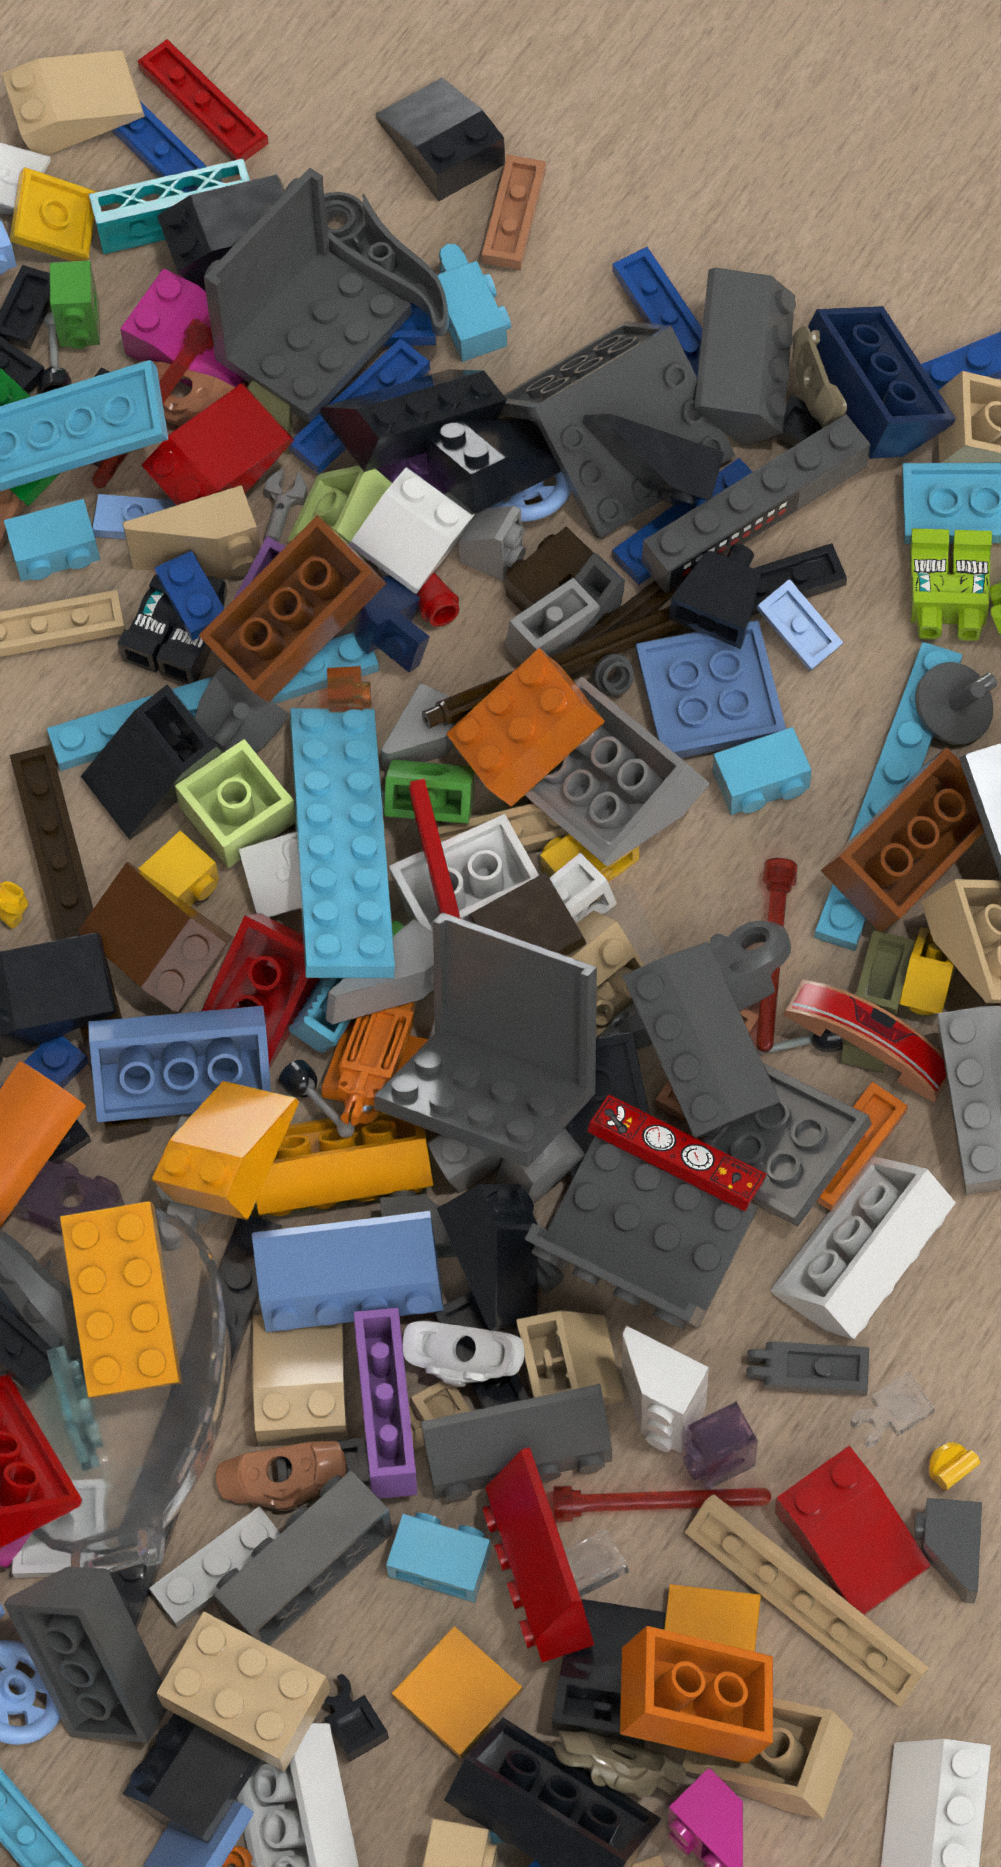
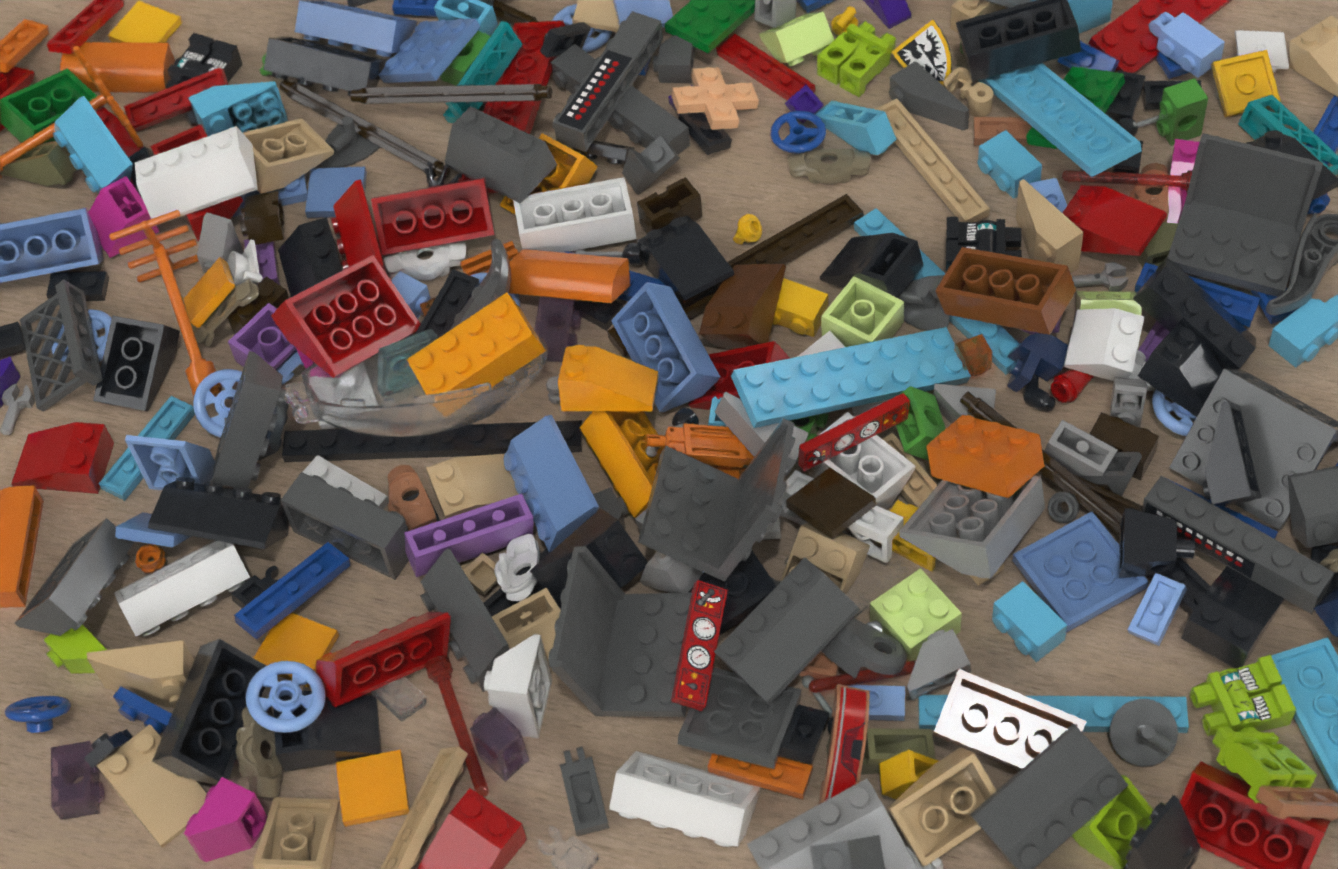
camera: 75 degrees right, 10 degrees down
blue plate [154,550,224,641] -> none
tan brick [156,1611,331,1772] -> none
medium azure brick [386,1512,491,1603] -> none
orange brick [620,1626,773,1764] -> none
none -> light blue slope [125,435,215,490]
none -> blue plate [234,542,350,640]
none -> light blue plate [246,661,326,733]
none -> black plate [779,704,830,765]
none -> light blue plate [840,684,905,721]
none -> yellowish green brick [870,568,962,666]
none -> light grey slope [907,629,972,700]
none -> black arm [1024,374,1056,412]
none -> black slope [1181,566,1285,668]

